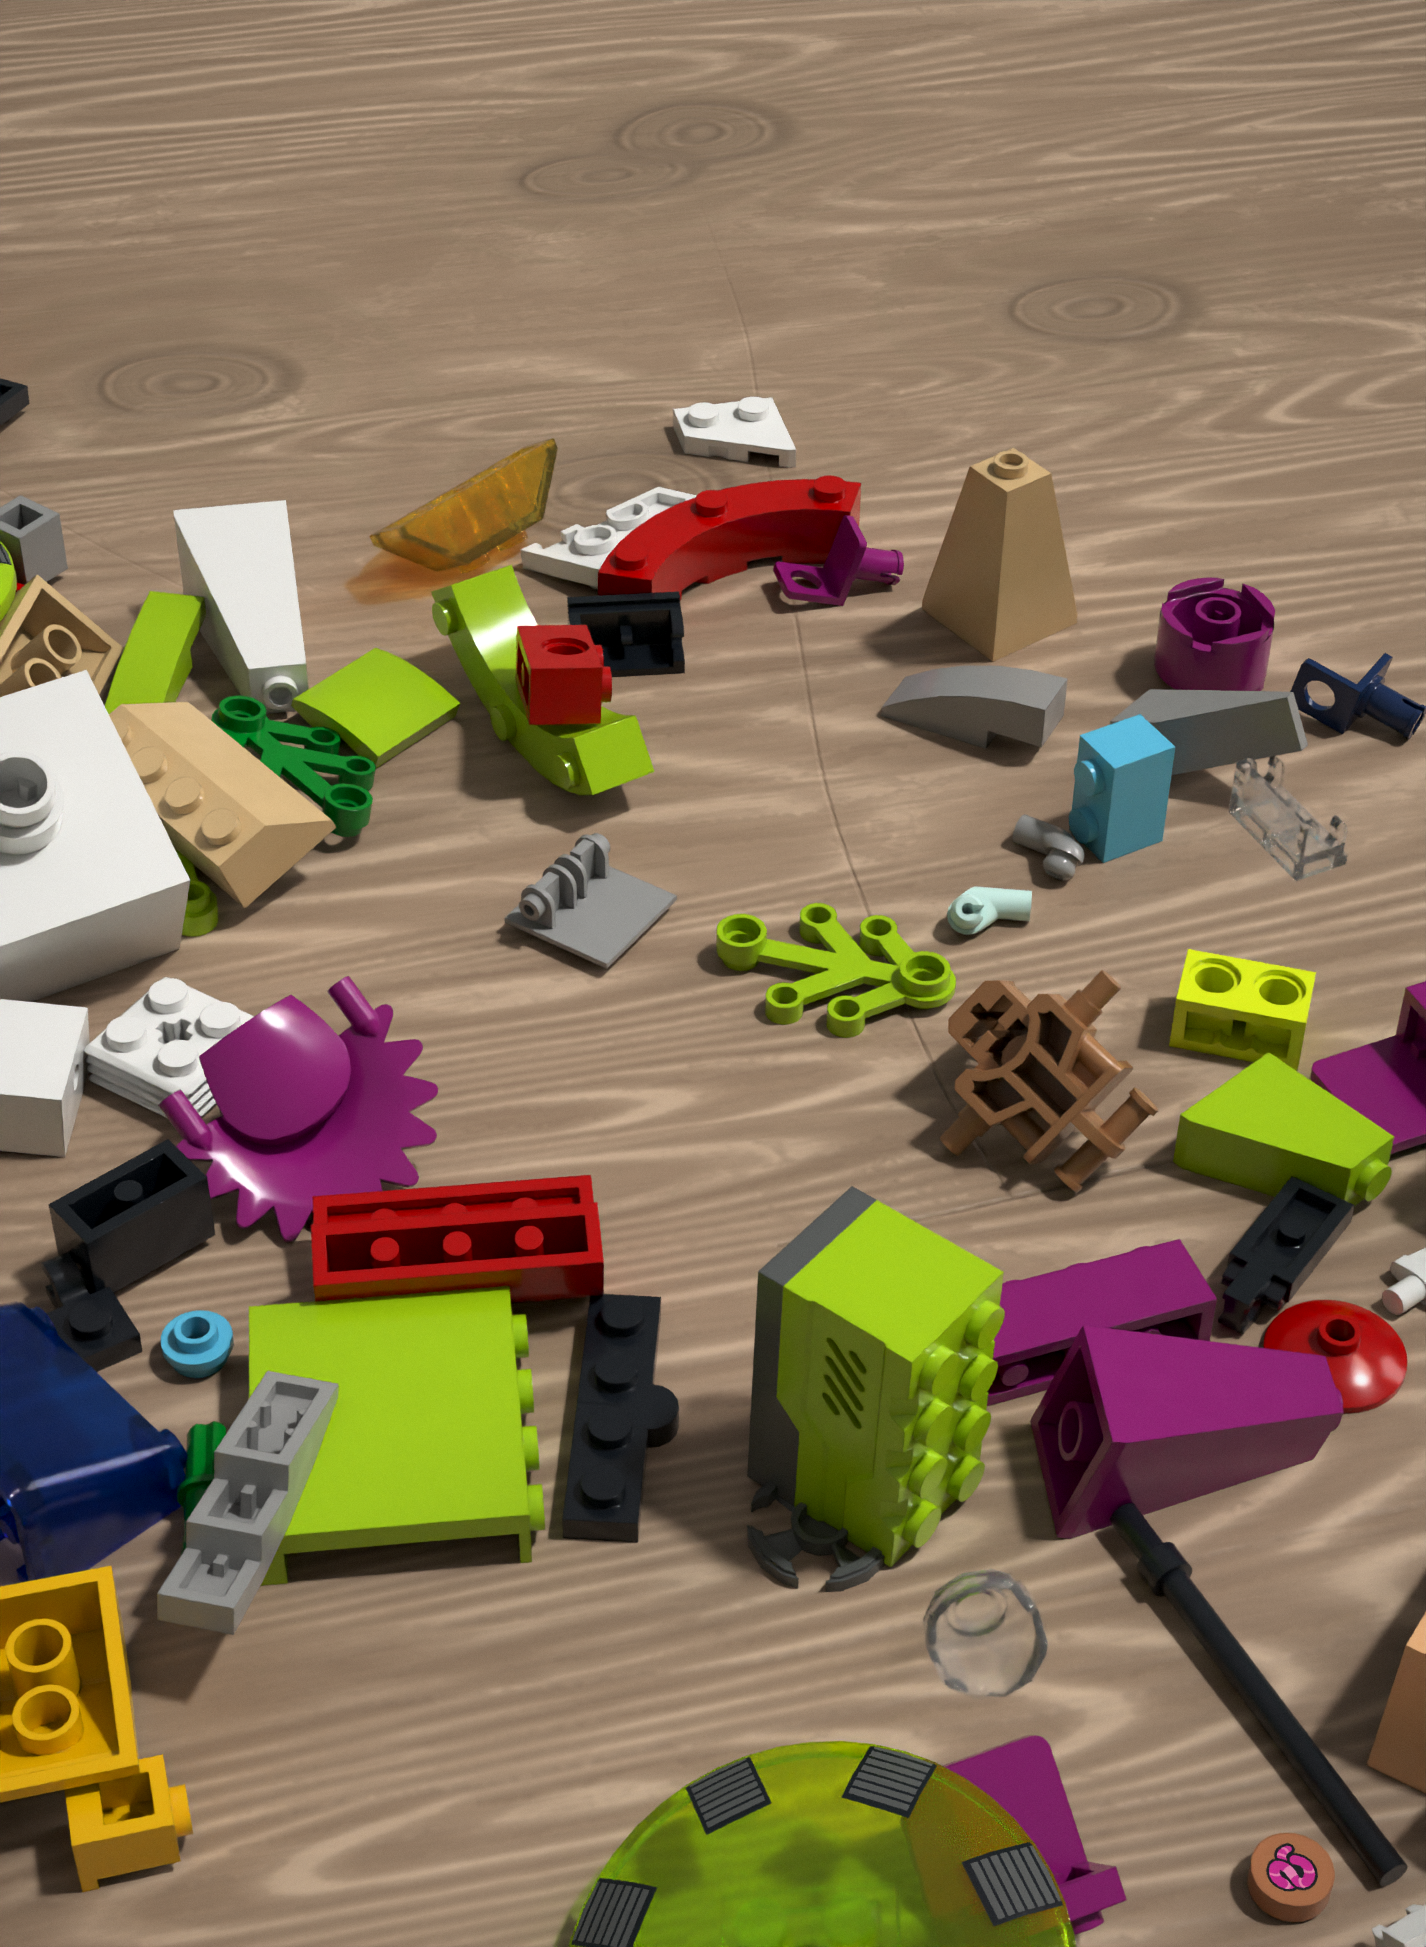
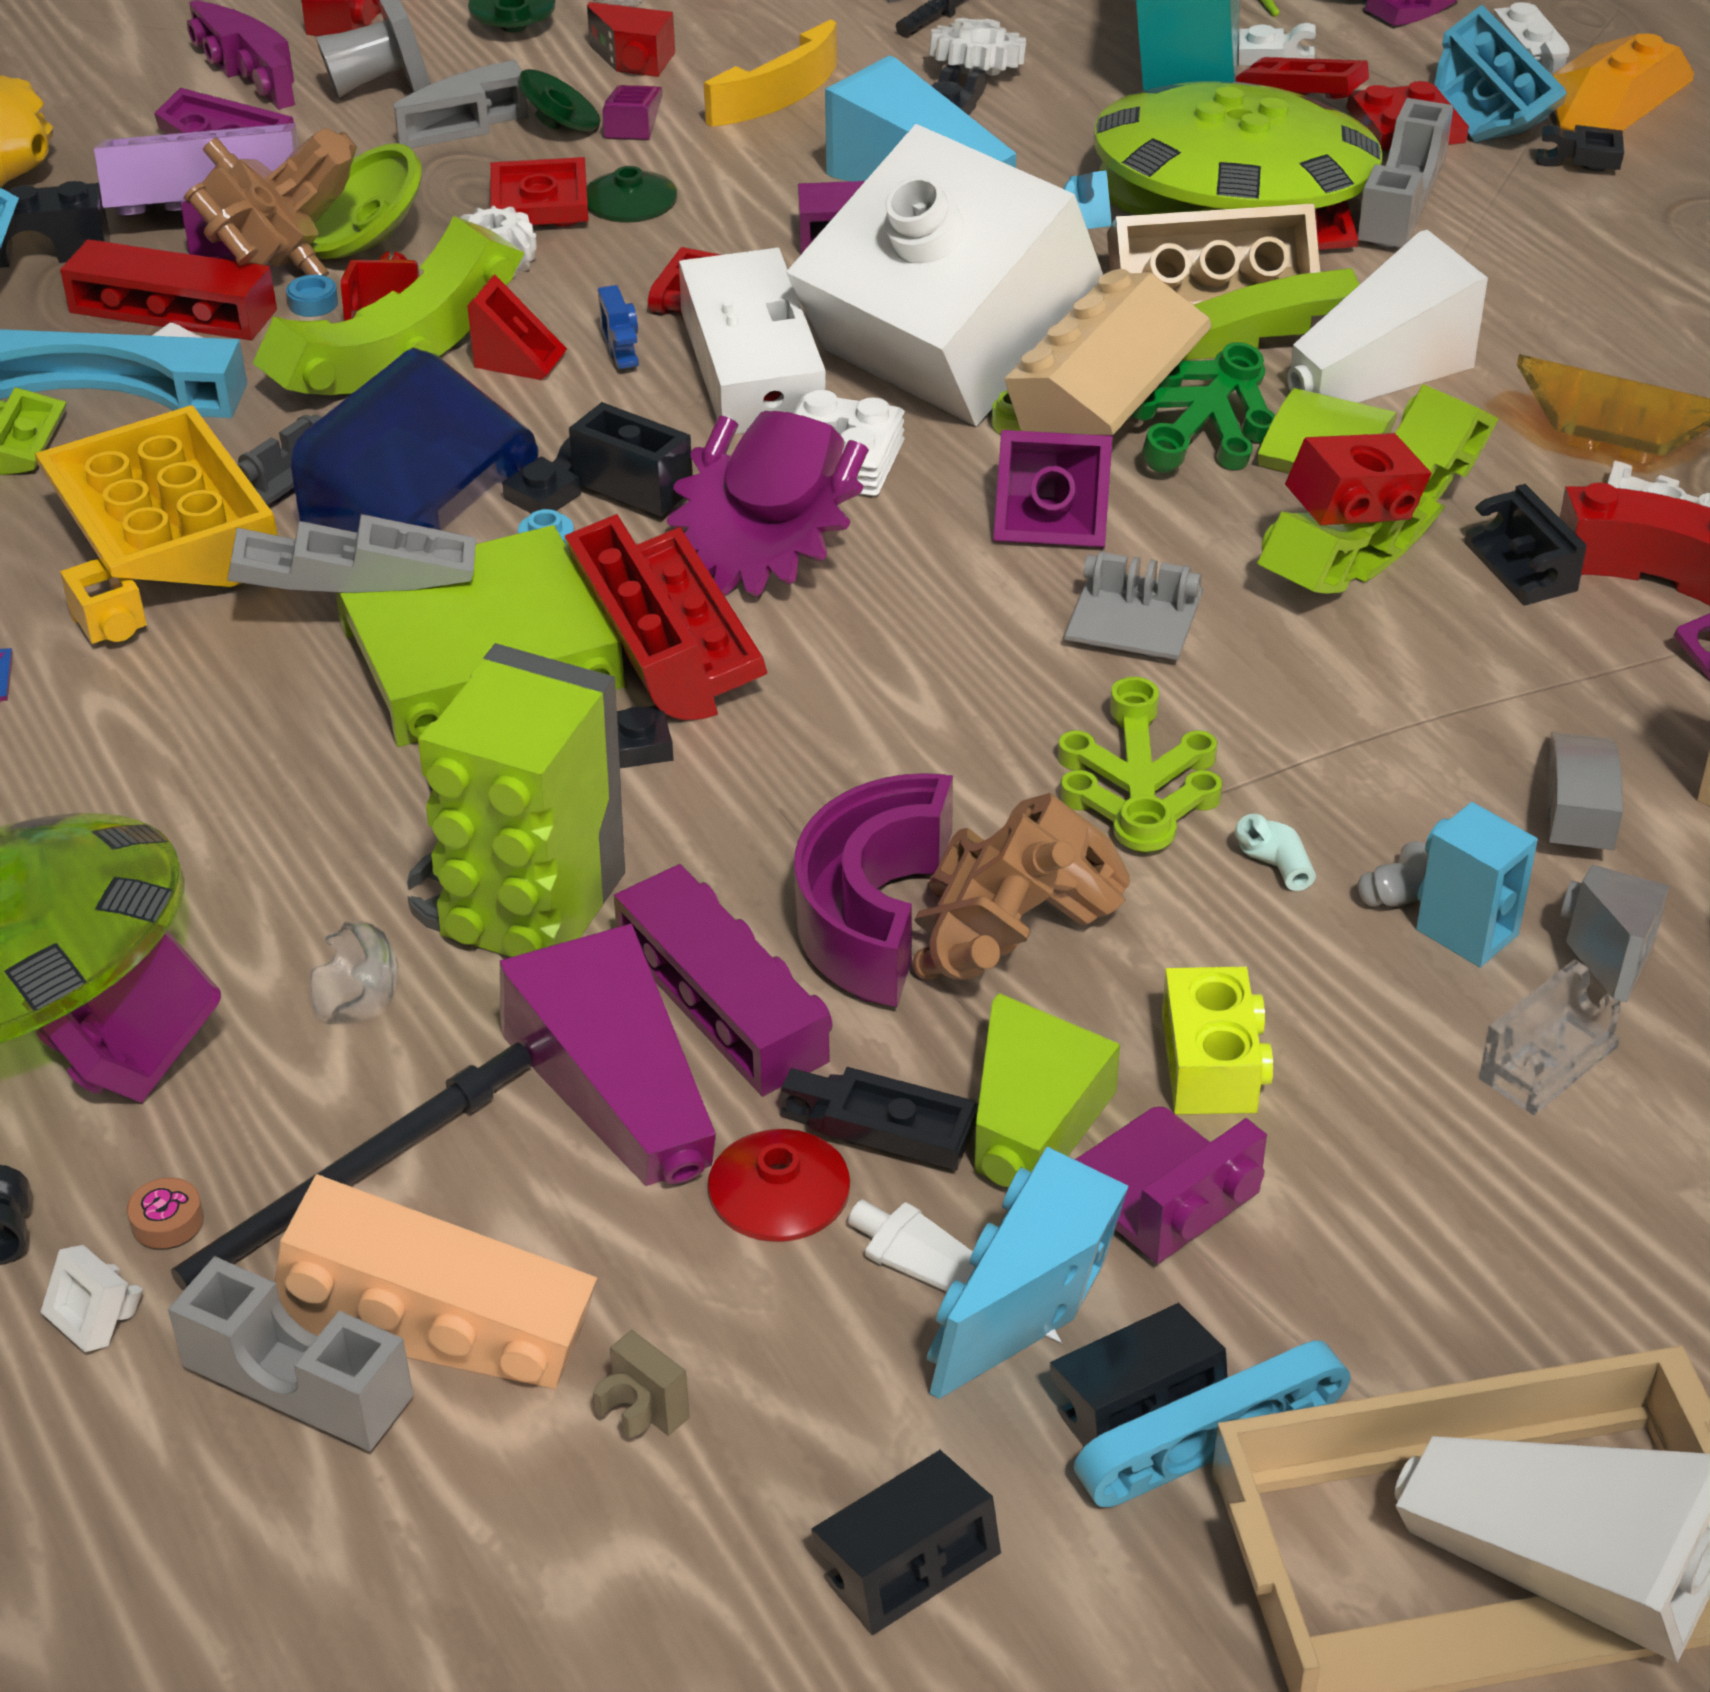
camera: 75 degrees right, 0 degrees up
none -> magenta brick [794,773,953,1007]
none -> magenta slope [993,430,1113,548]

